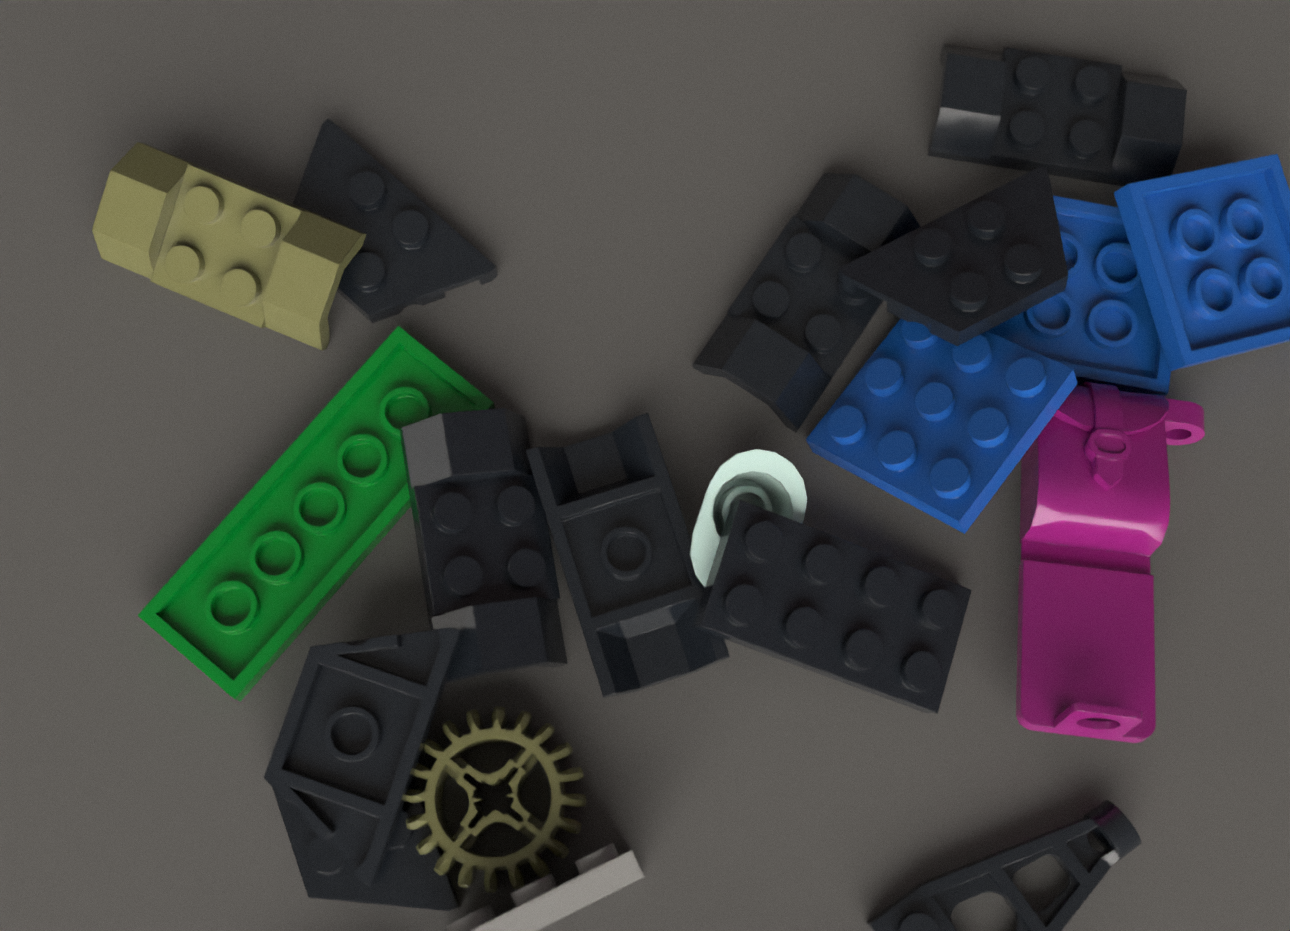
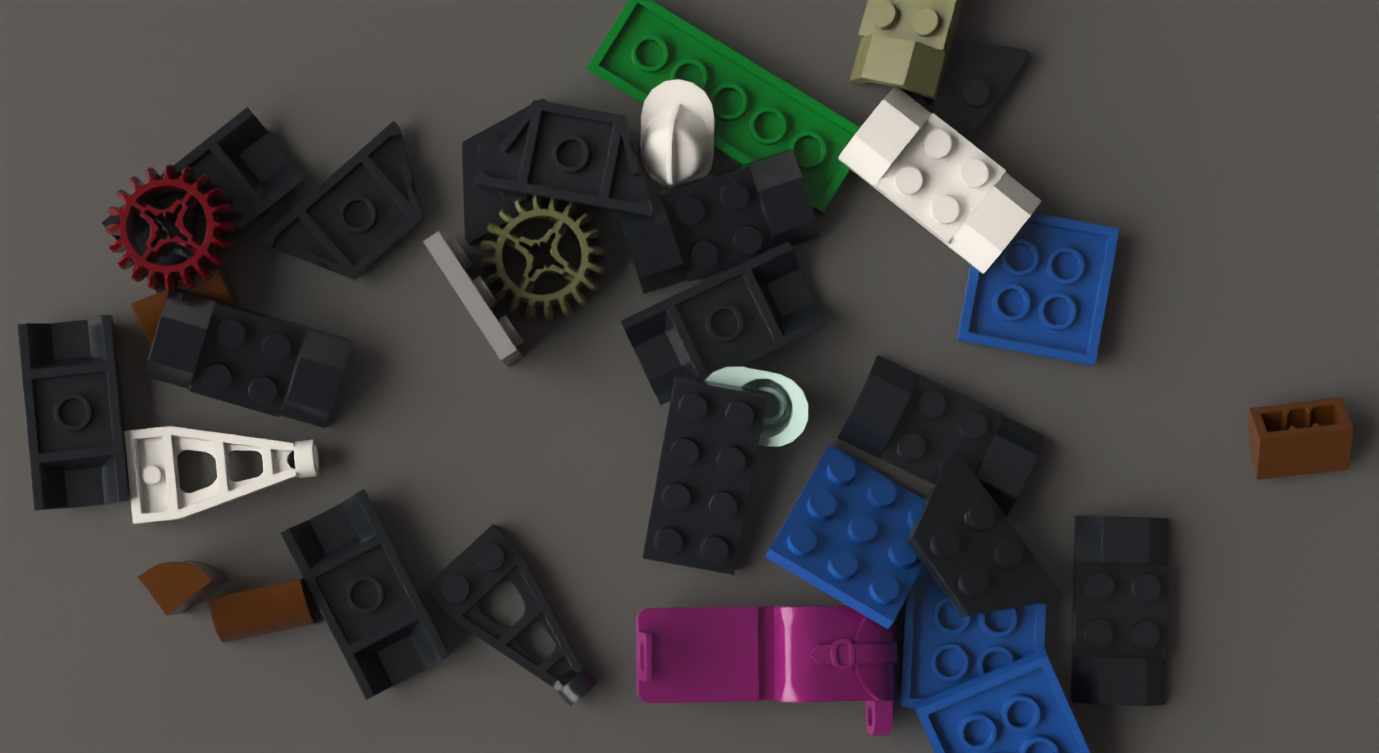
camera: 85 degrees right, 10 degrees up
none -> white piece [640,79,715,188]
none -> white piece [838,87,1041,274]
none -> blue plate [956,213,1120,367]

